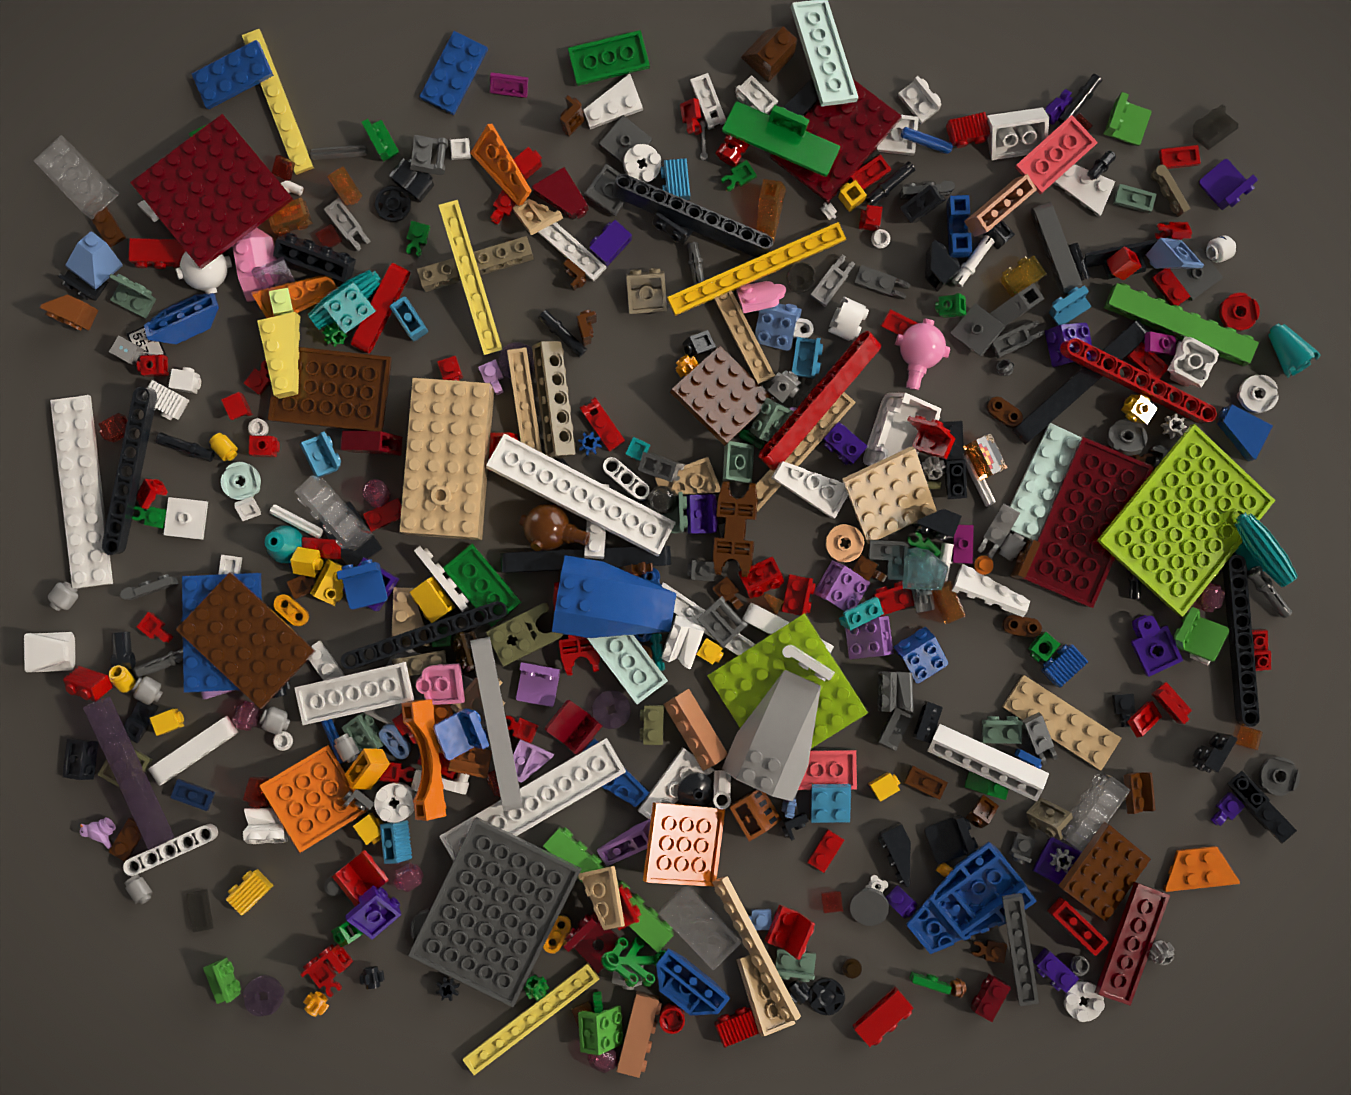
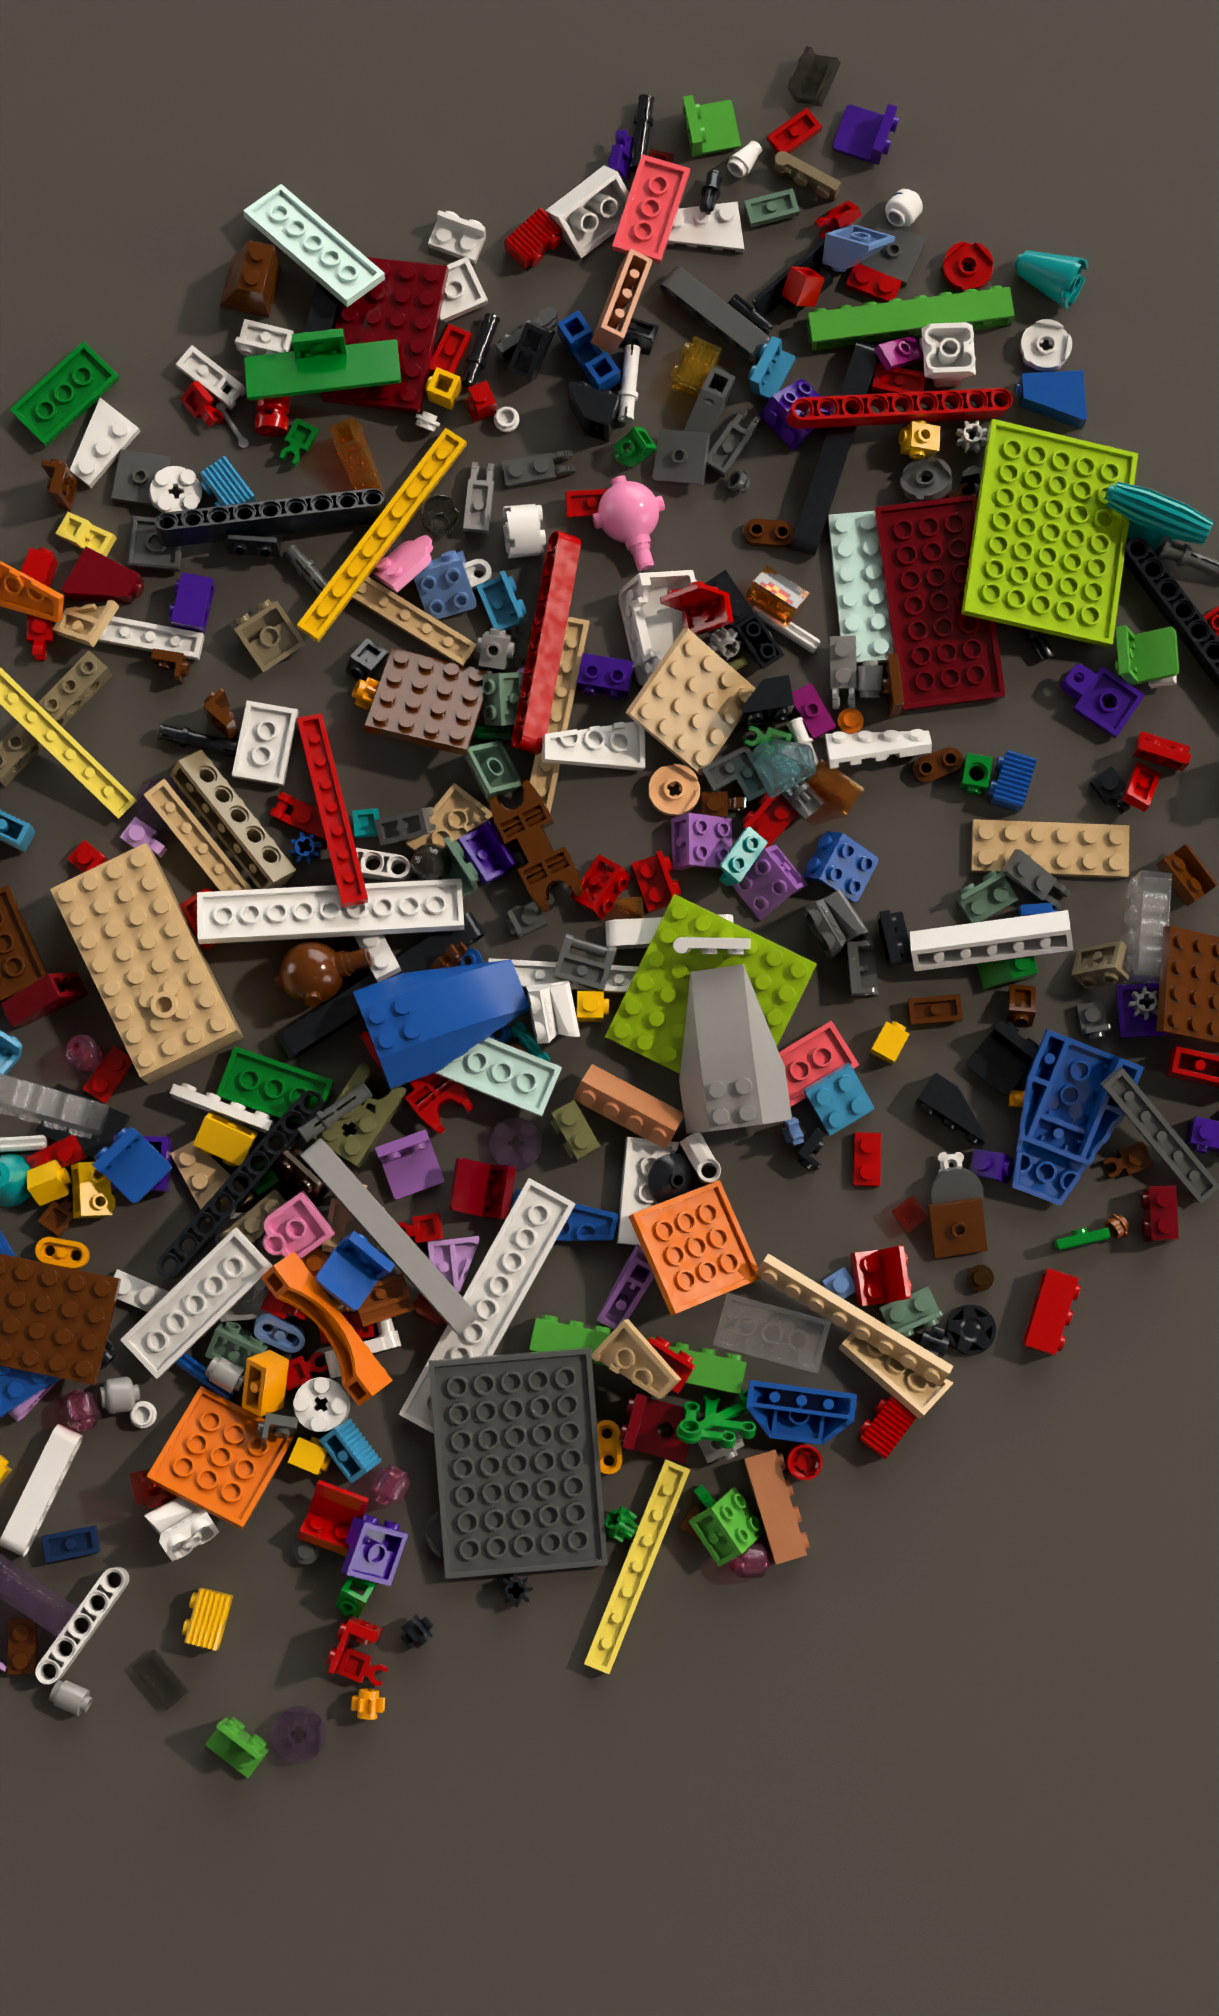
camera: 30 degrees left, 5 degrees down
reddish brown plate [712,577,743,610] -> none
dark orange slope [729,789,782,841] -> none
blue axle [900,127,953,154] -> none
clear pink head [1197,583,1225,612] -> none
none -> light yellow slope [55,512,117,557]
none -> white plate [232,701,299,786]
none -> red plate [297,713,368,908]
none -> dark grey pin [297,1083,372,1143]
none -> white cone [727,141,762,178]
none -> reddish brown plate [928,1197,988,1258]

